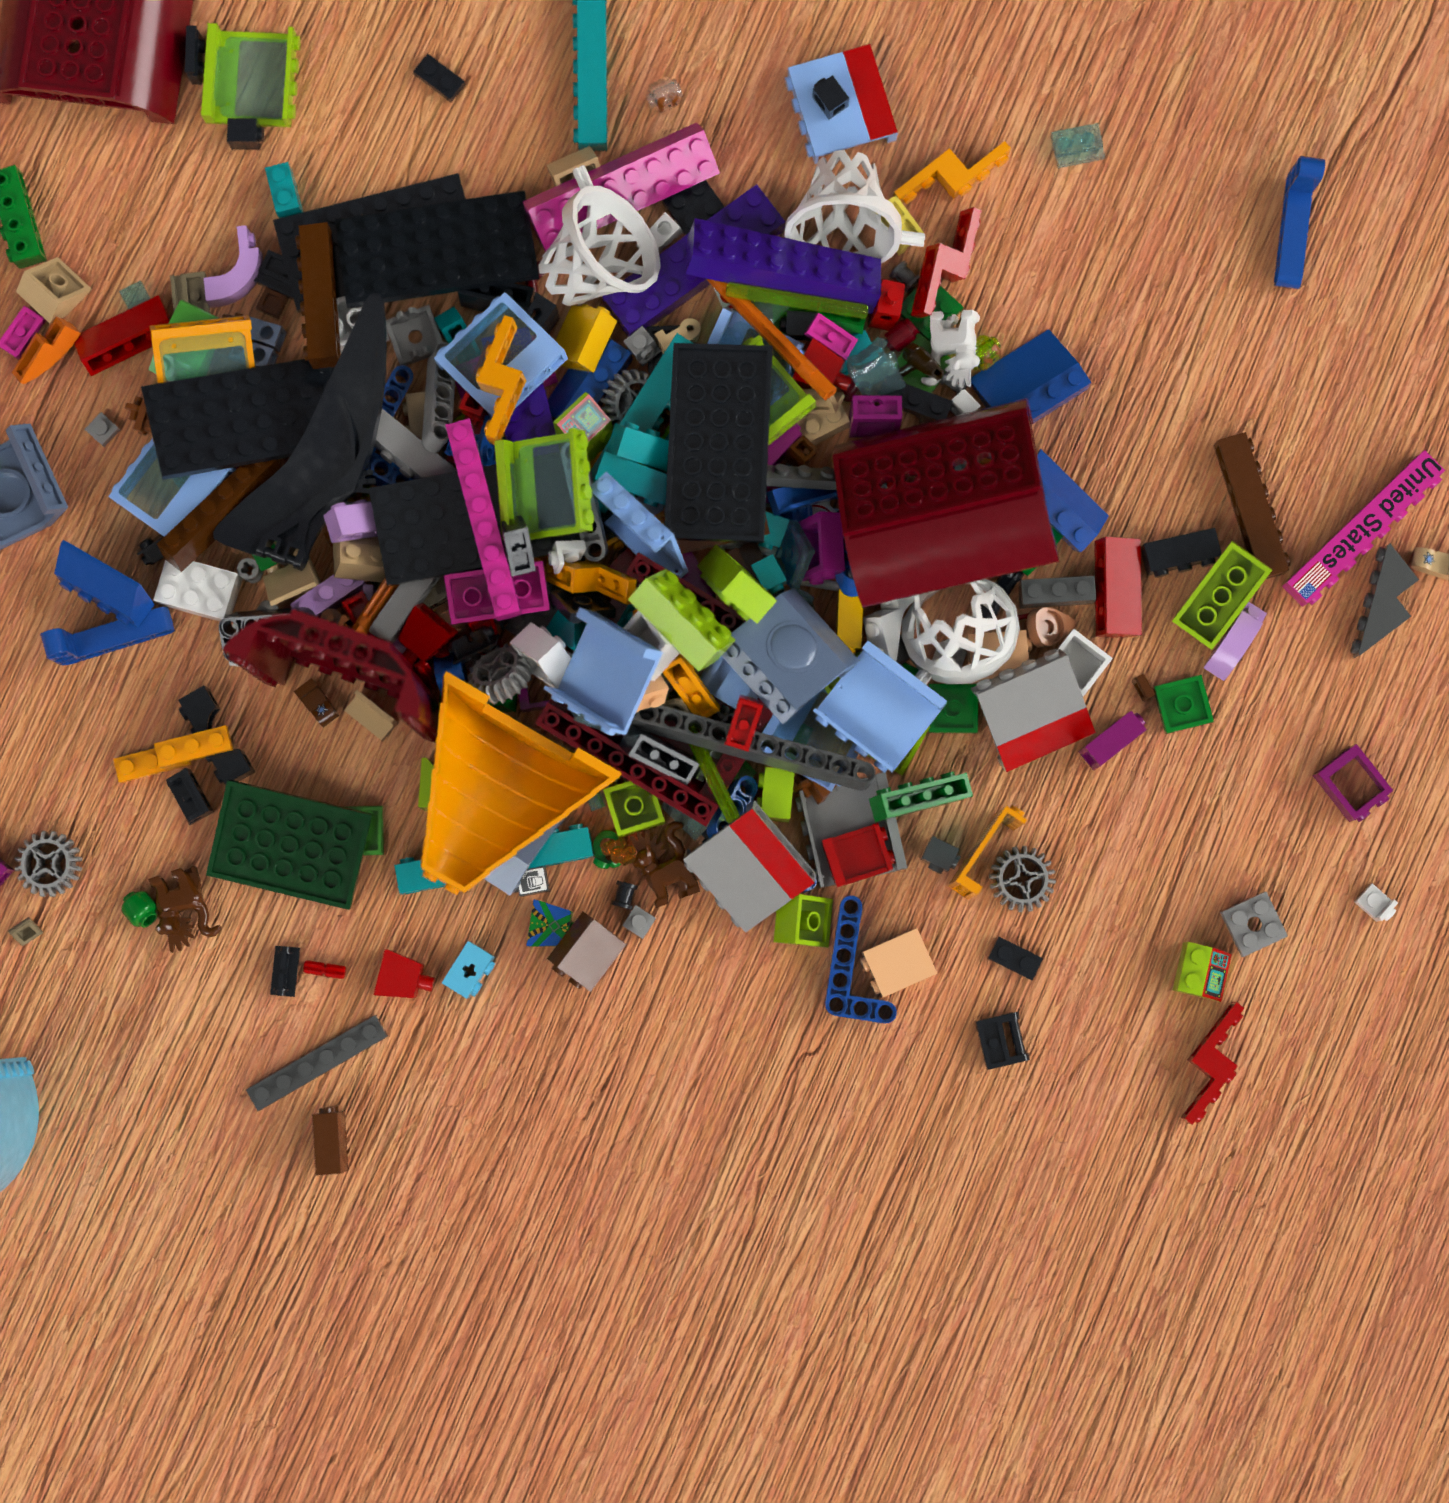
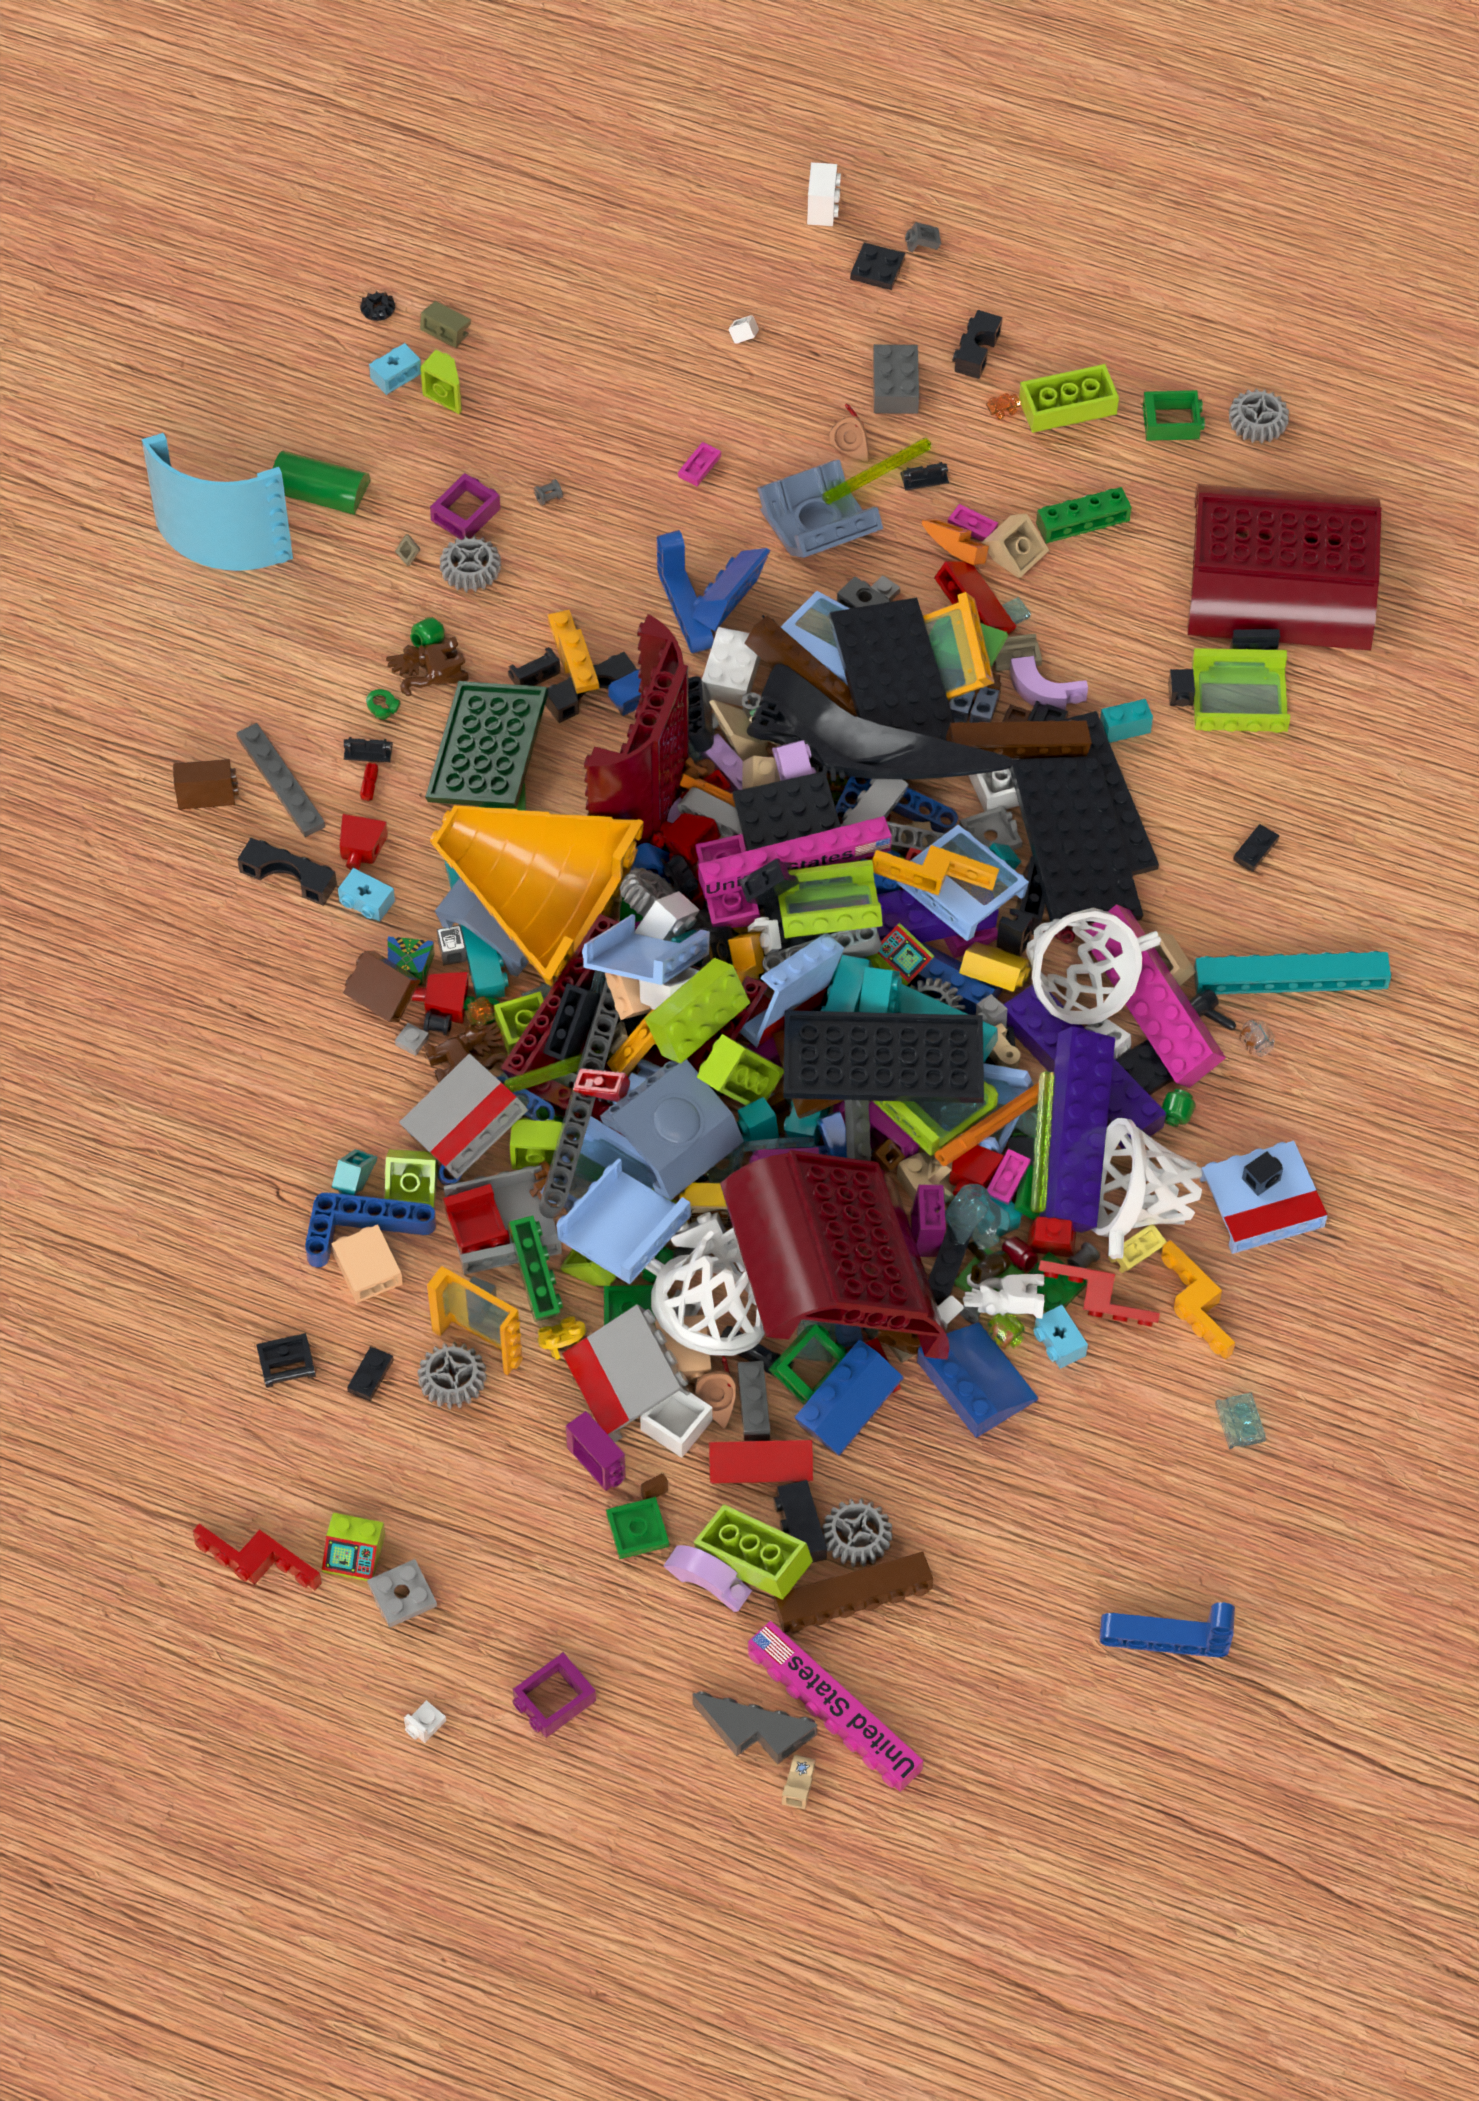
camera: 85 degrees right, 25 degrees down
none -> black arch [237,838,337,906]
none -> teal slope [331,1149,378,1195]
none -> green piece [366,689,401,719]
none -> red torso [412,972,469,1024]
none -> yellow plate [537,1317,587,1360]
none -> blue piece [608,669,642,716]
none -> light grey gear [822,1498,892,1567]
none -> dark grey brick [837,577,890,609]
none -> medium azure brick [1033,1305,1088,1369]
none -> green head [1161,1089,1196,1127]
none -> black piece [1189,989,1236,1030]

